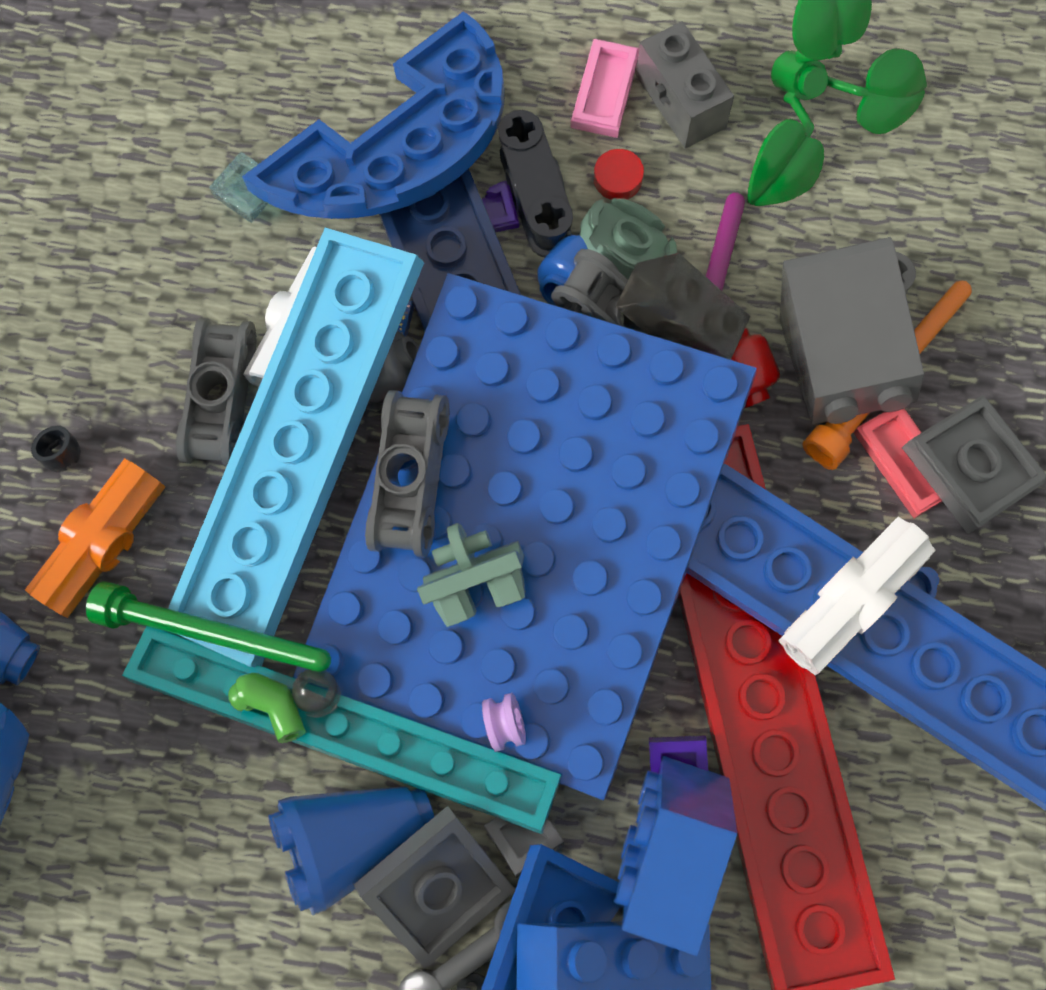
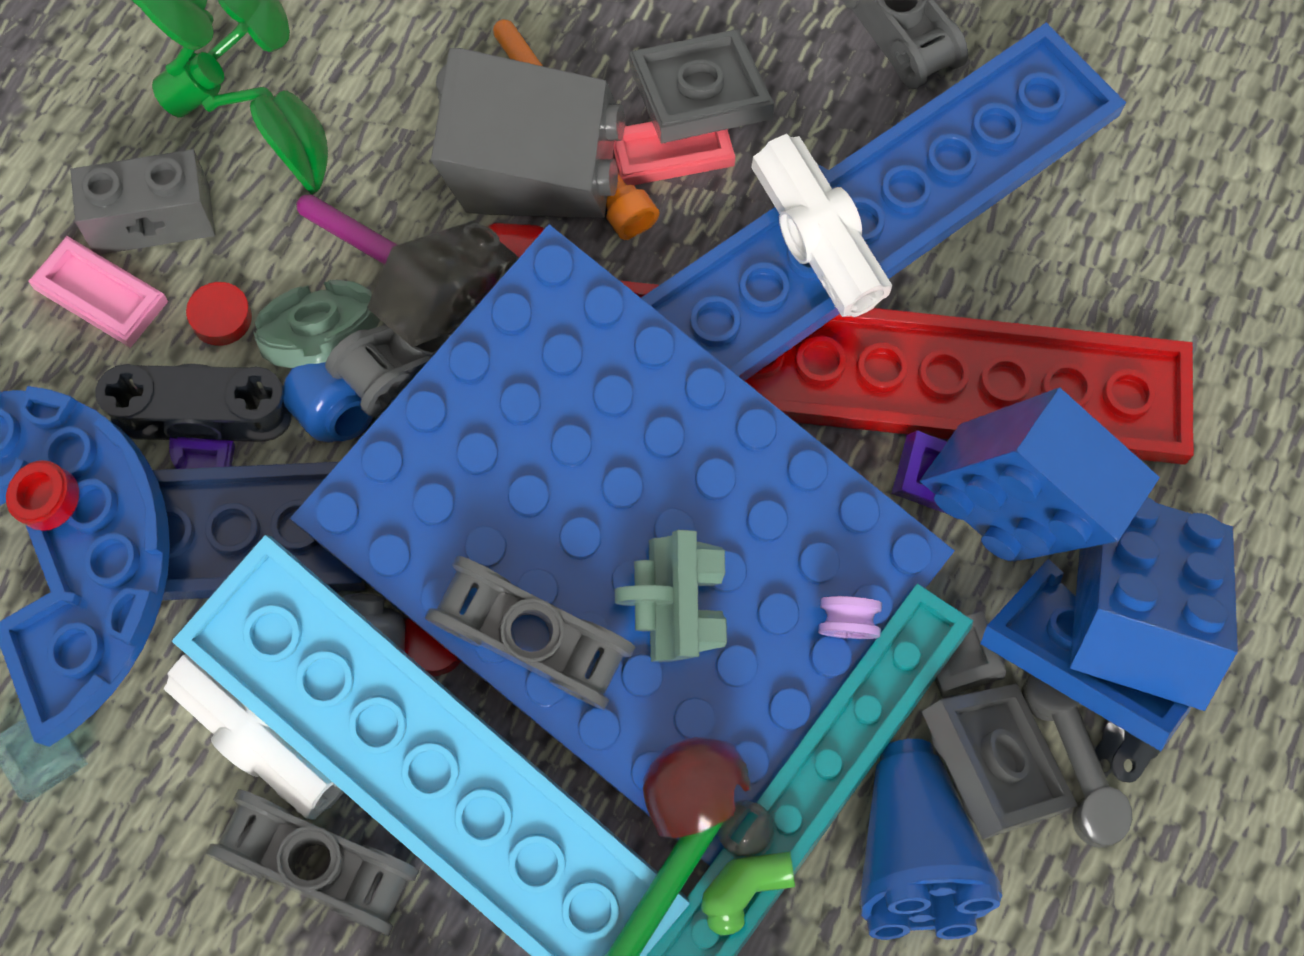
camera: 80 degrees left, 5 degrees down
none -> red tile [6,460,79,531]
none -> clear red hair [642,737,751,838]

